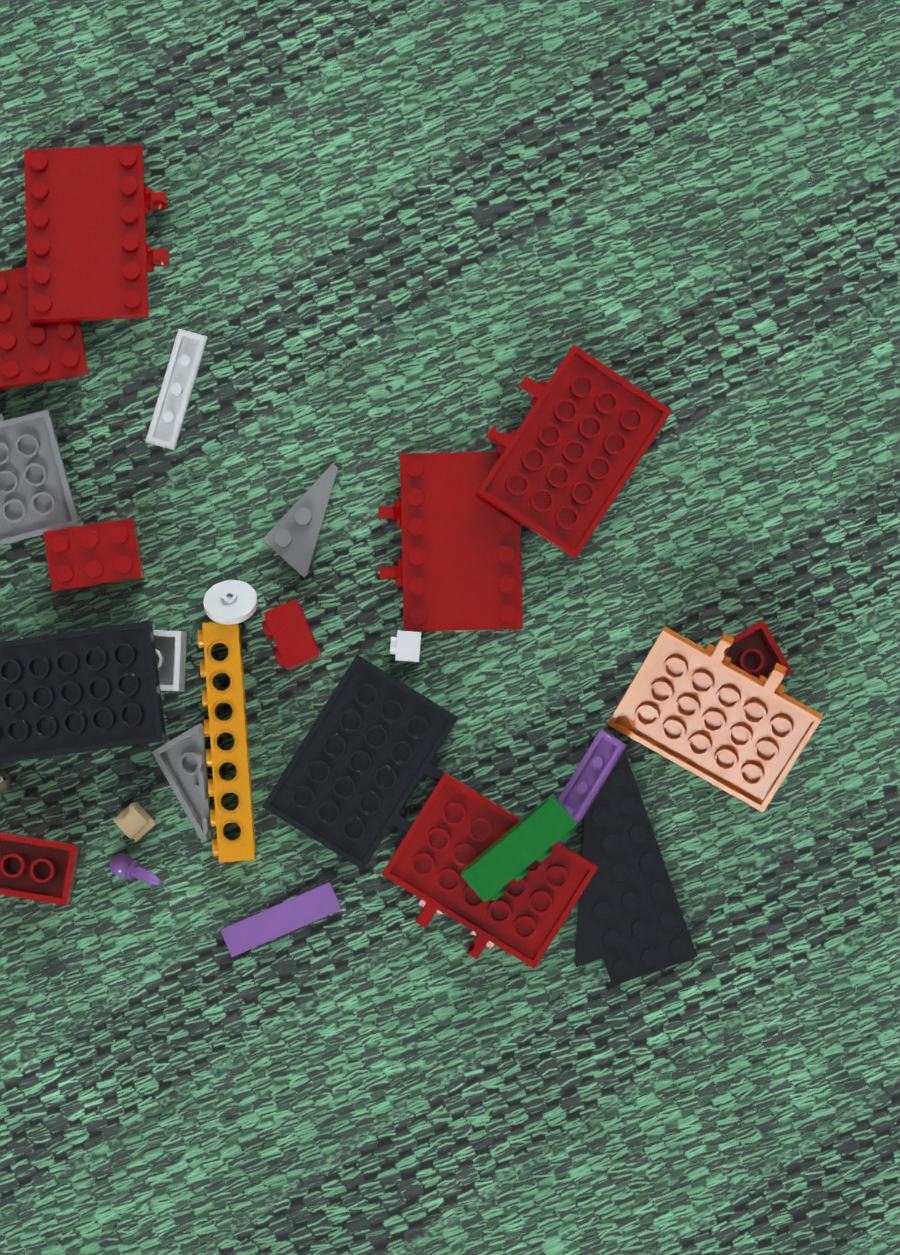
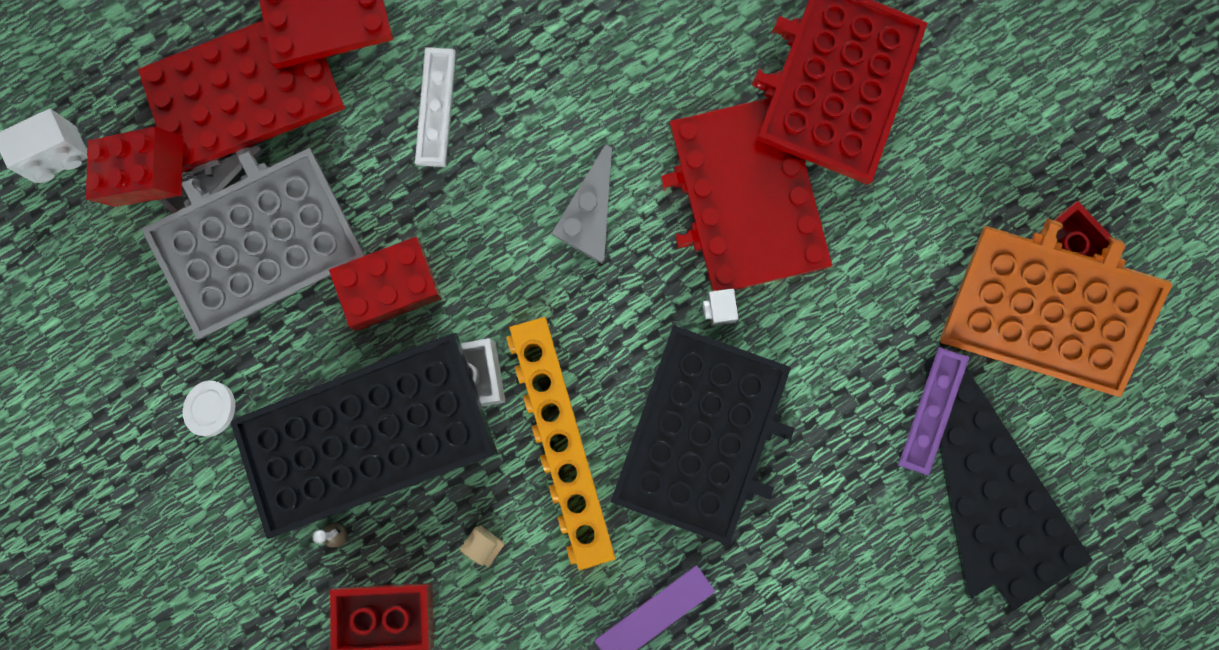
camera: 10 degrees left, 5 degrees down
medium lavender bar [110,853,162,885] -> none
light grey wing [152,723,213,843] -> none
white piece [203,580,258,625] -> none
red brick [261,599,322,671] -> none
red hinge [381,772,598,969] -> none
green brick [461,794,577,903] -> none

